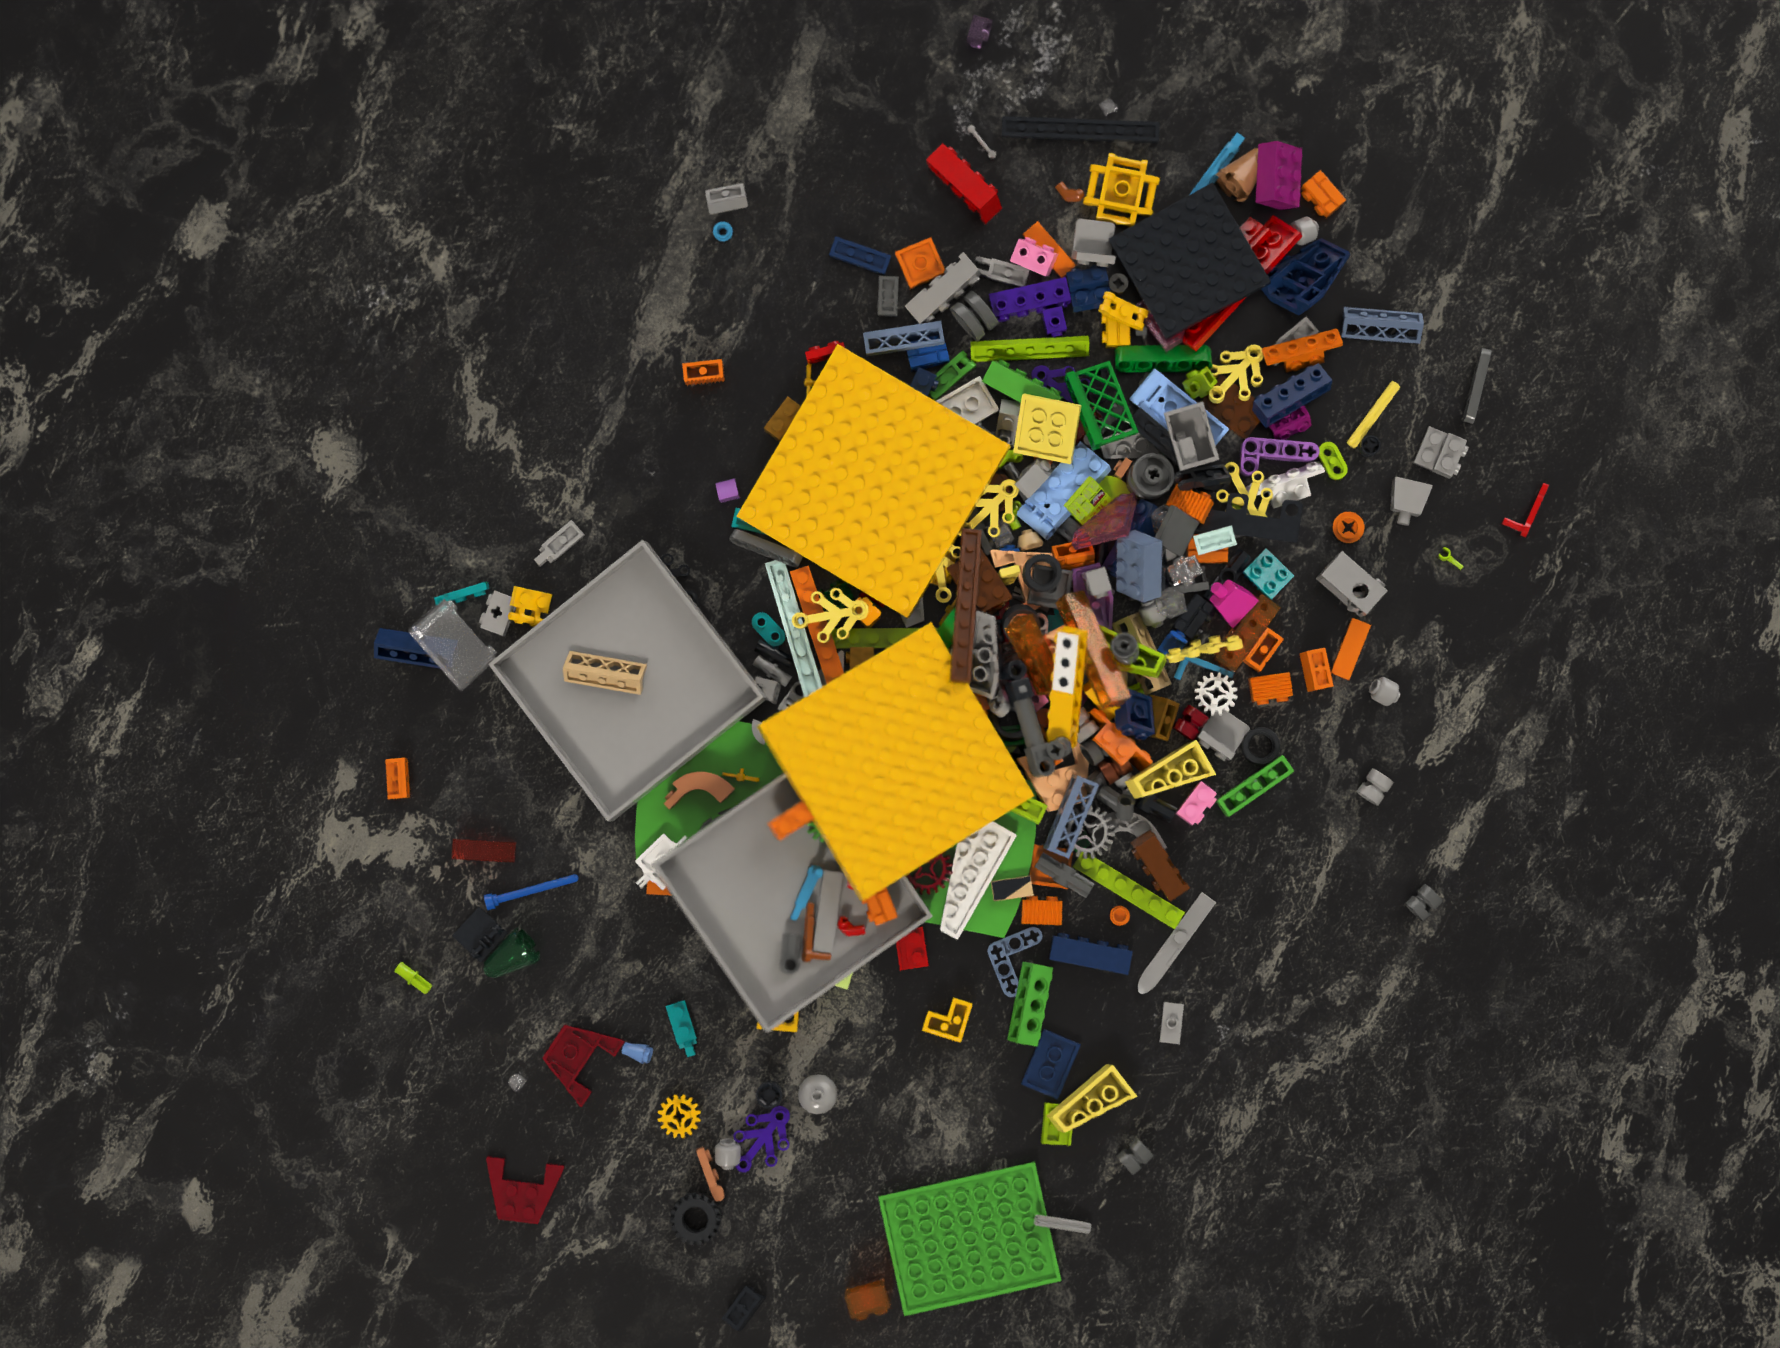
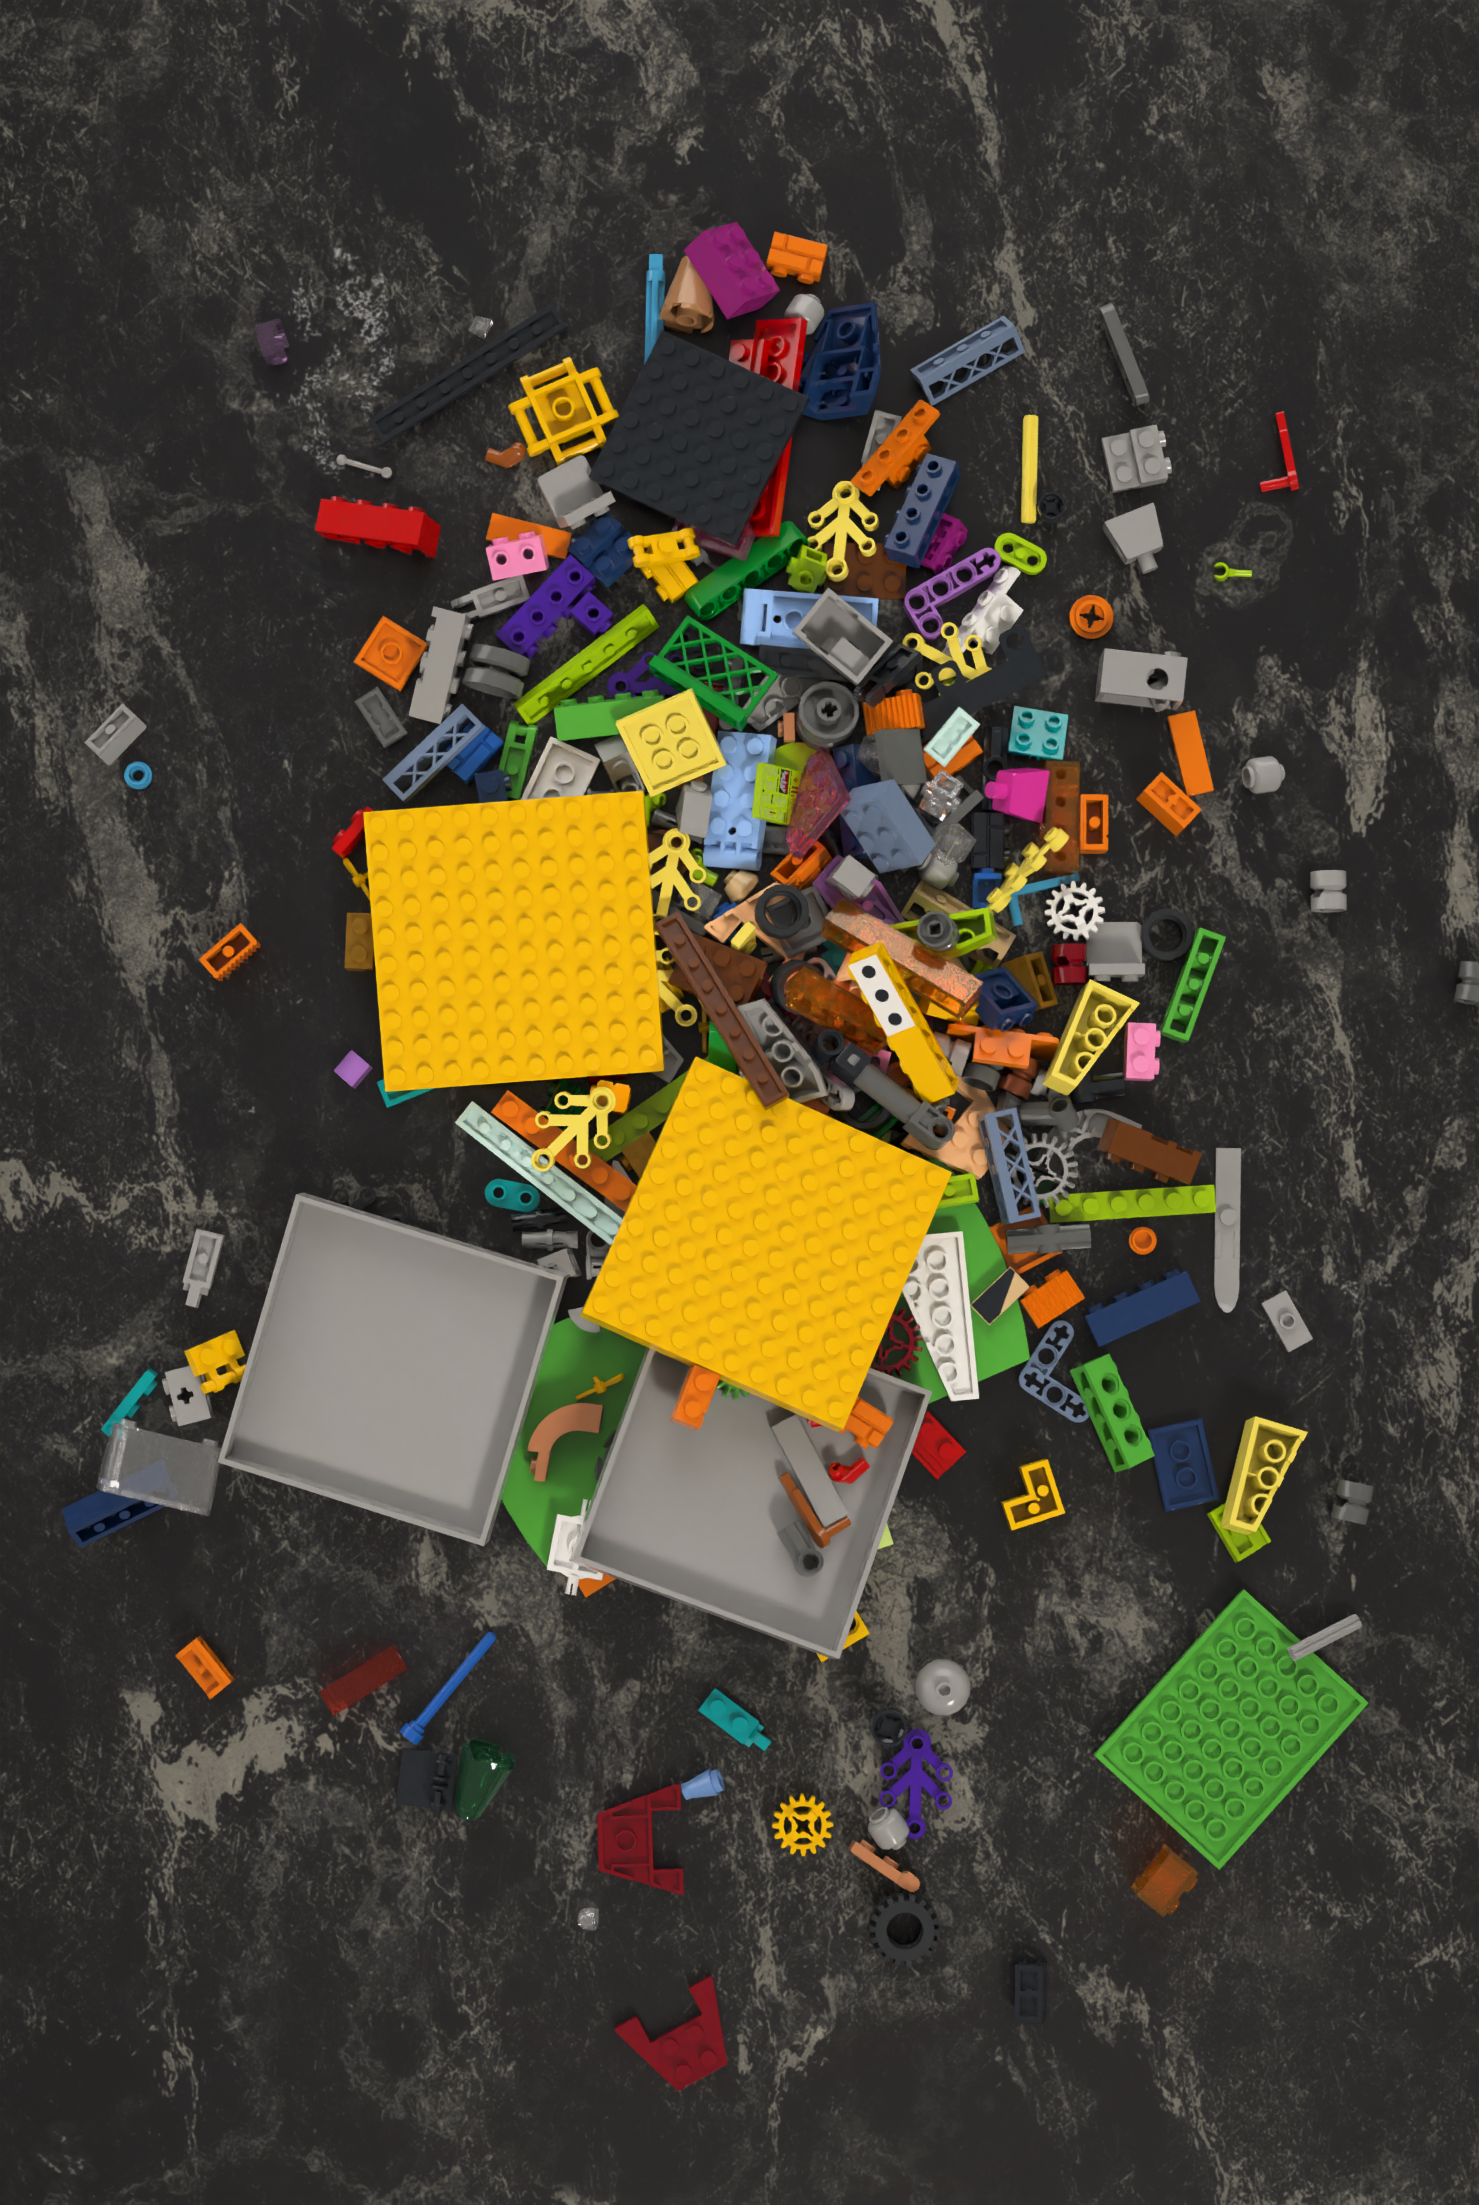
camera: 45 degrees left, 0 degrees up
lime axle [394,962,432,994] -> none
tan fence [563,651,647,695] -> none
dark grey beam [729,529,803,568] -> none
dark azure piece [790,865,823,920] -> none
dark blue plate [829,237,891,275] -> none
dark grey wheel [1047,737,1072,760] -> none
dark grey wheel [1109,273,1128,296] -> none
orange brick [1248,672,1293,705] -> none

